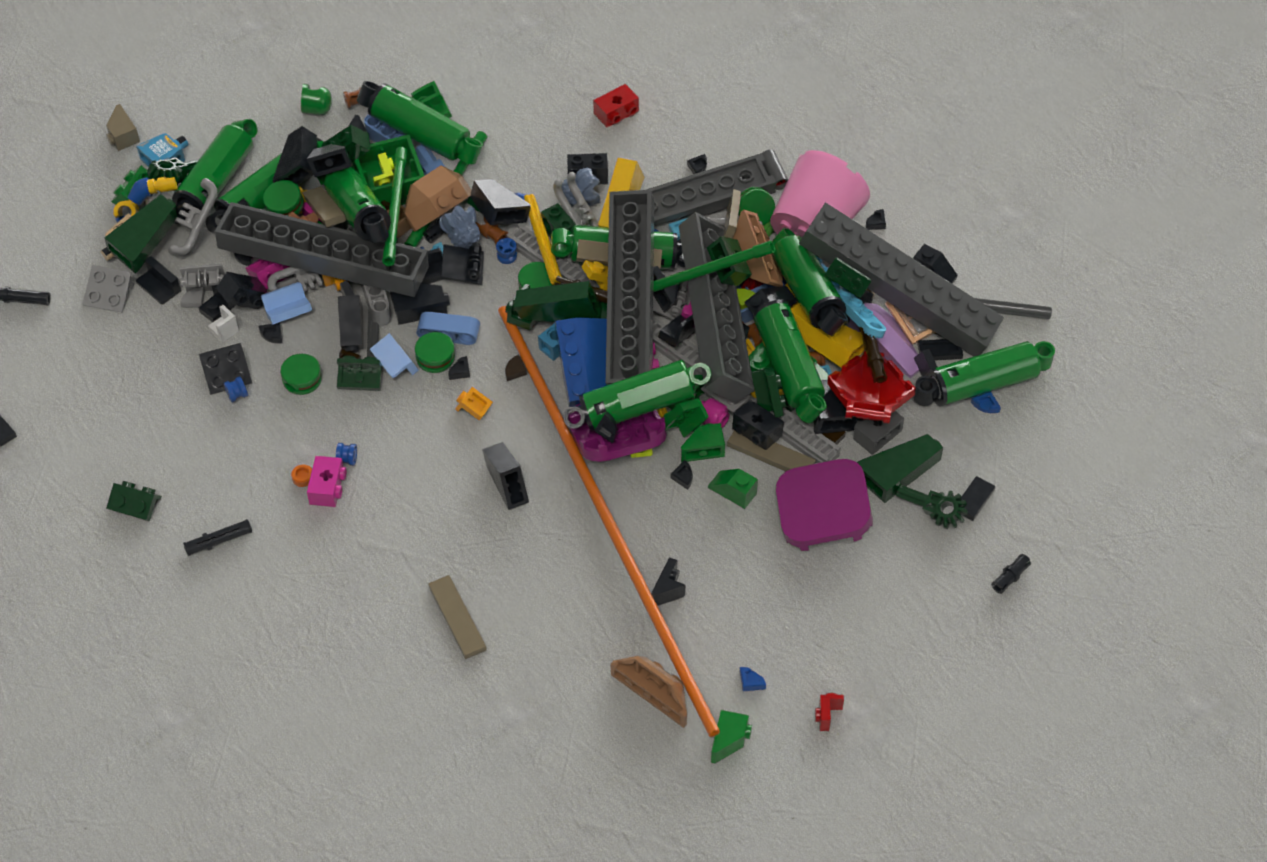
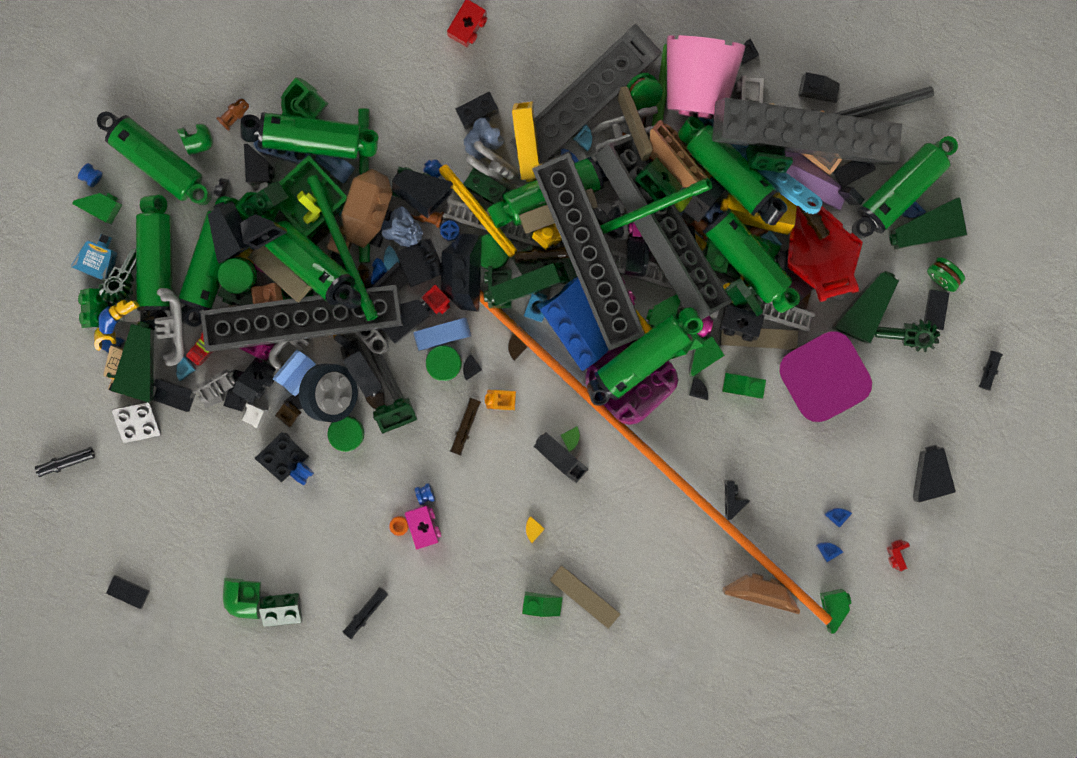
camera: 20 degrees left, 35 degrees up
dark tan slope [106,104,140,151] -> none
light blue panel [370,333,419,378] -> none
black tile [594,412,618,443] -> none
black tile [687,154,707,174] -> none
none -> green slope [72,193,122,225]
none -> blue wheel [78,163,103,188]
none -> green piece [97,111,212,206]
none -> medium azure tile [176,354,196,381]
none -> red leg [186,333,214,366]
none -> green brick [222,578,261,619]
none -> dark brown tile [275,400,302,428]
none -> wheel [299,363,358,422]
none -> red bracket [421,284,451,314]
none -> black wedge [441,233,482,312]
none -> dark brown pin [450,398,481,455]
none -> green slope [522,591,563,617]
none -> yellow tile [526,516,545,543]
none -> bright green tile [561,426,580,452]
none -> blue tile [824,508,852,528]
none -> dark green slope [889,197,967,250]
none -> black slope [913,445,956,503]
none -> green head [927,257,965,292]

